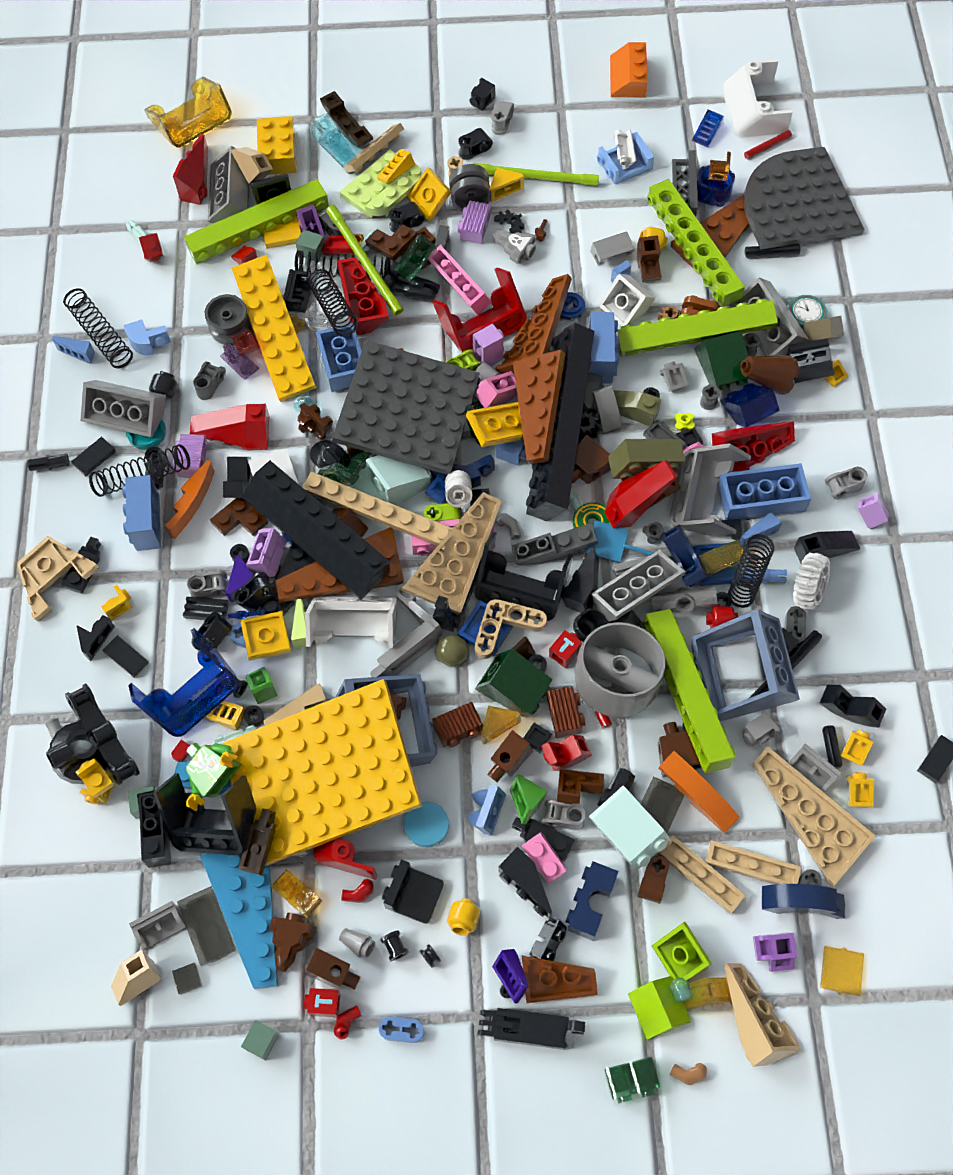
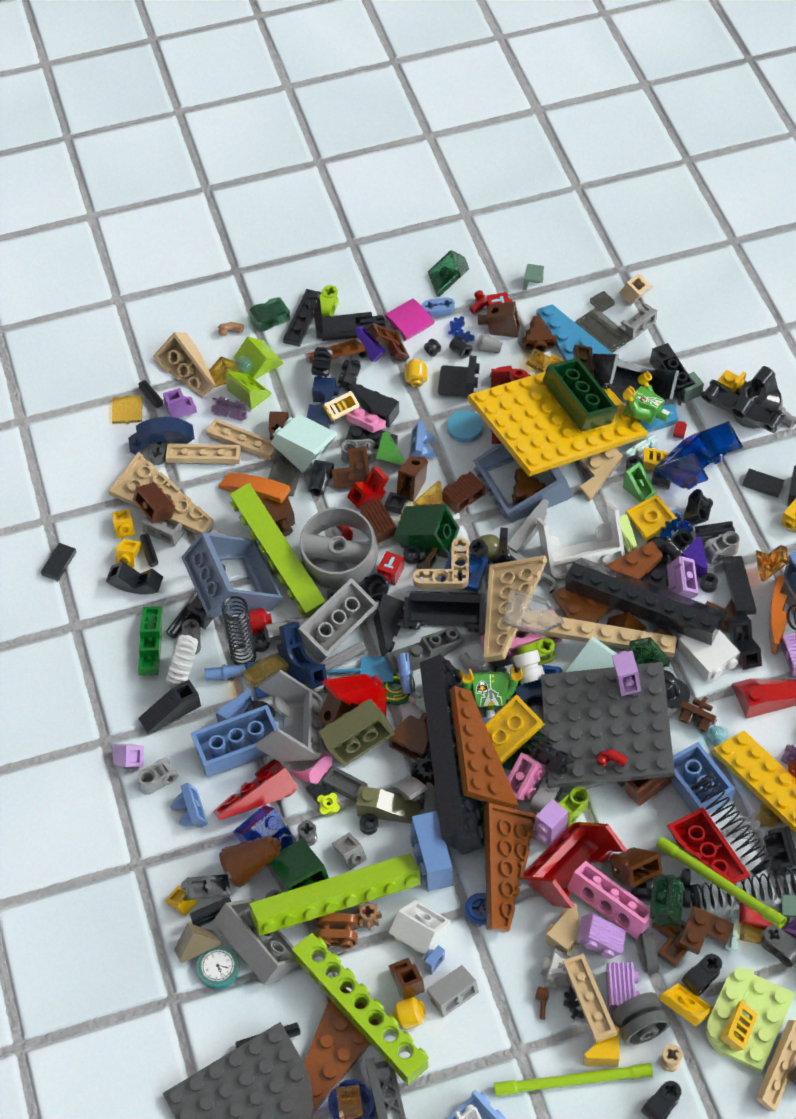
camera: 165 degrees right, 10 degrees down
none -> copper brick [133,482,175,523]
none -> black axle [138,380,163,408]
none -> green slope [138,606,163,676]
none -> medium blue tile [170,782,208,827]
none -> clear purple hinge [211,397,251,421]
none -> black tile [283,289,321,347]
none -> black gear [311,347,333,377]
none -> lime piece [320,285,339,317]
none -> yellow slope [323,391,361,421]
none -> reddish brown plate [368,323,410,362]
none -> dark pink slope [384,298,435,341]
none -> medium blue pin [396,653,415,695]
none -> clear green slope [428,250,469,297]
none -> clear blue animal [448,316,475,343]
none -> bright green torso [460,667,523,718]
none -> black bush [469,539,488,558]
none -> clear tile [502,588,564,635]
none -> black hinge [531,740,575,775]
none -> dark green brick [542,358,617,432]
none -> tan slope [546,903,580,955]
none -> tan plate [563,953,617,1043]
none -> lavender brick [577,913,626,959]
none -> red arm [596,749,628,767]
none -> reddish brown torso [609,847,662,888]
none -> lavender brick [612,651,641,696]
none -> black tile [722,556,757,616]
none -> clear orange slope [756,545,789,582]

